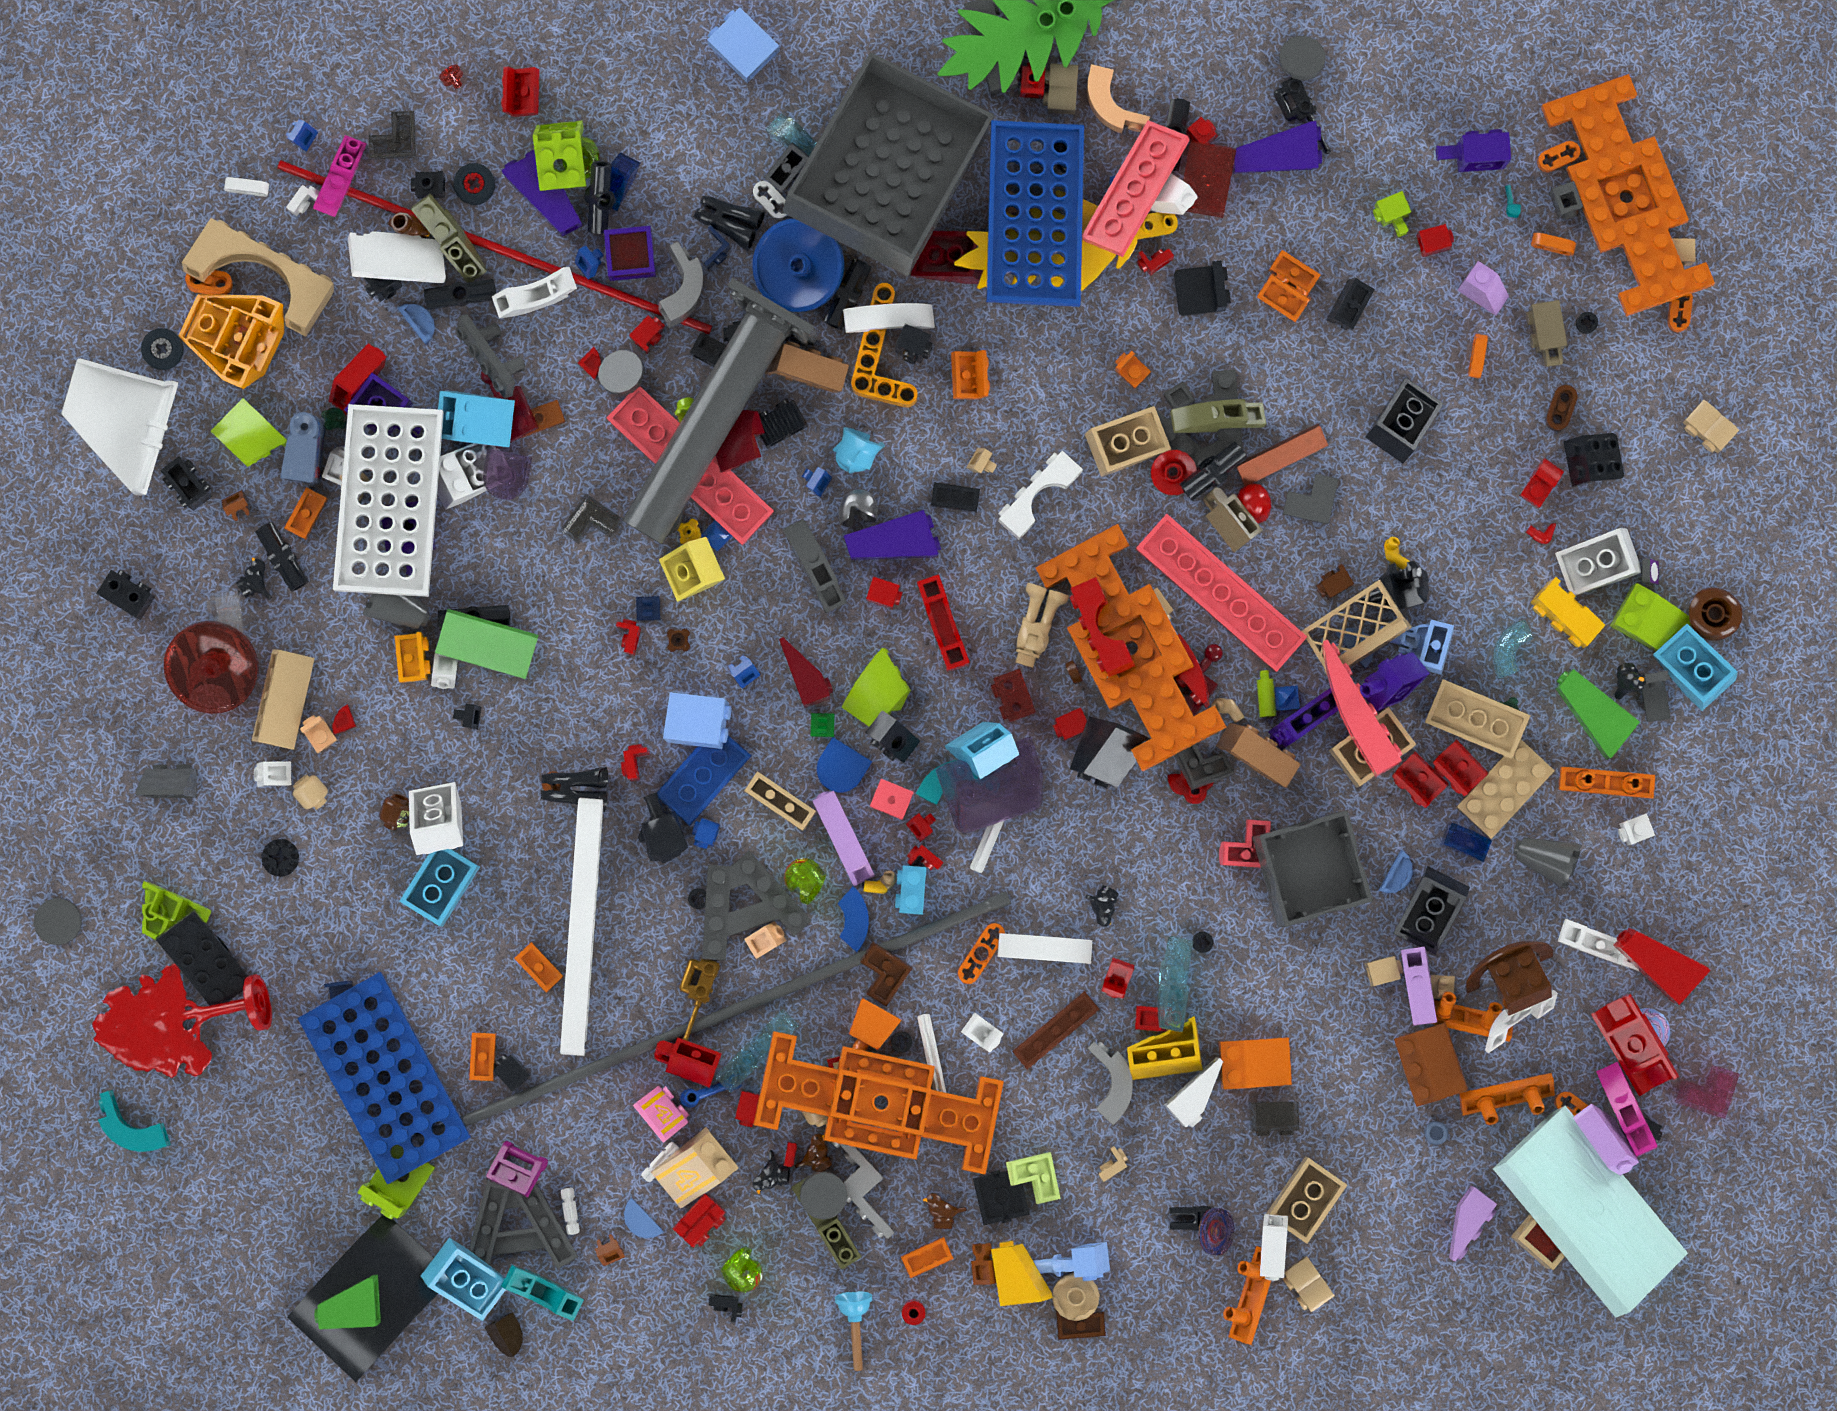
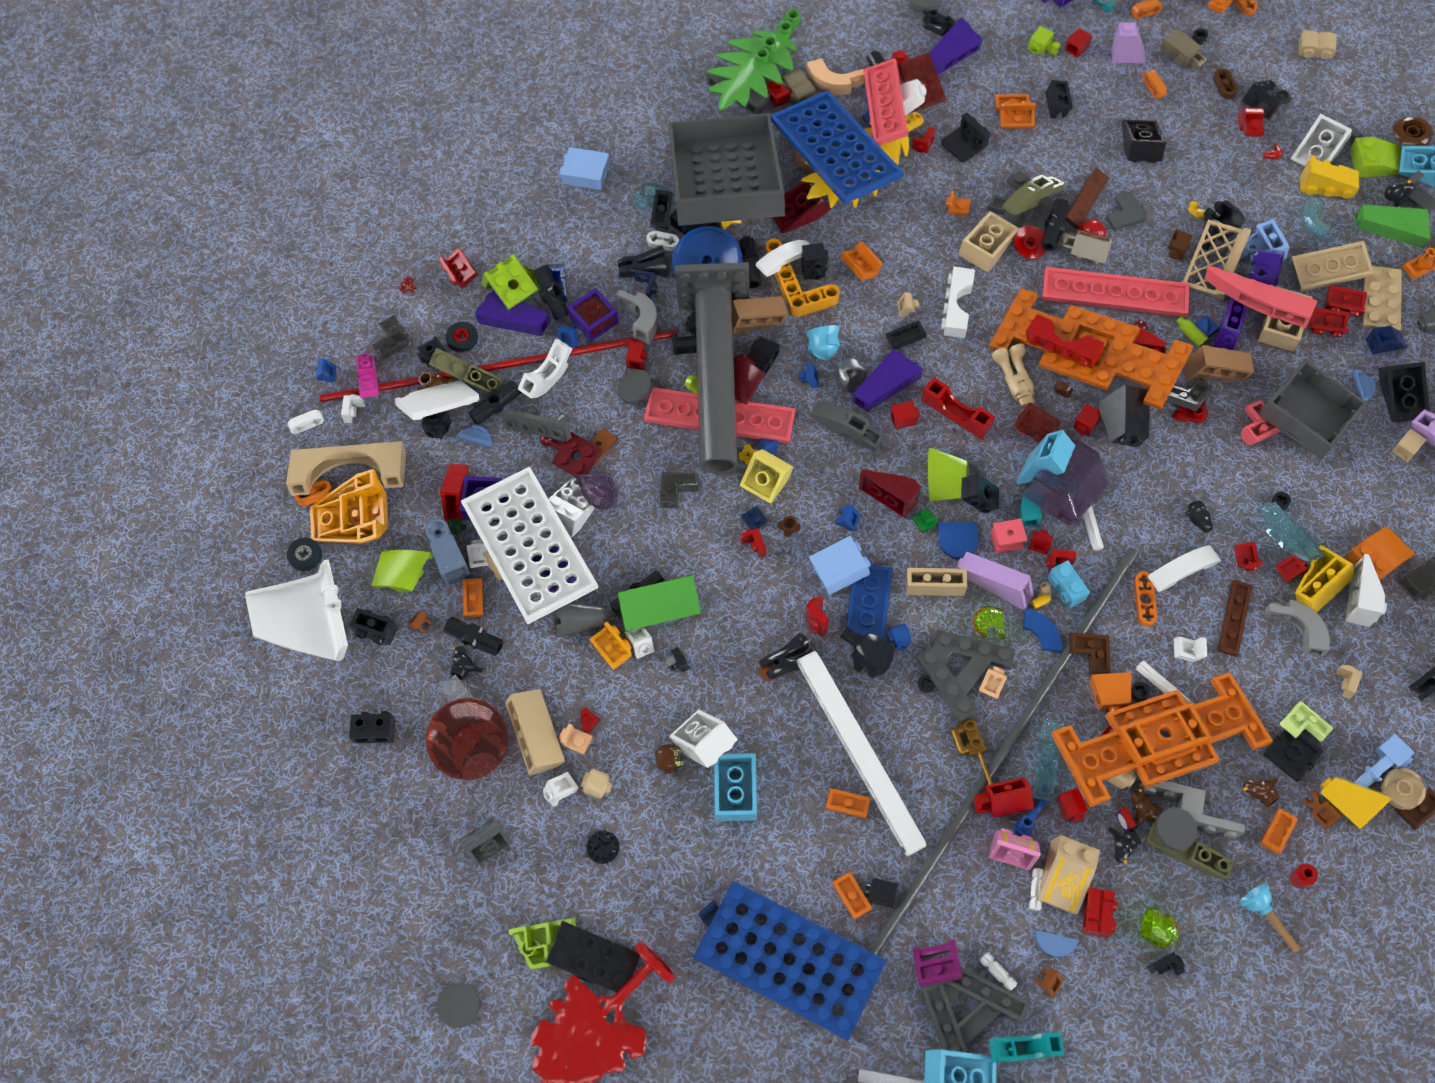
camera: 25 degrees left, 20 degrees down
lime bracket [357,1145,436,1219] -> none
medium azure slope [438,391,515,447] -> none
red tile [578,346,601,380] -> none

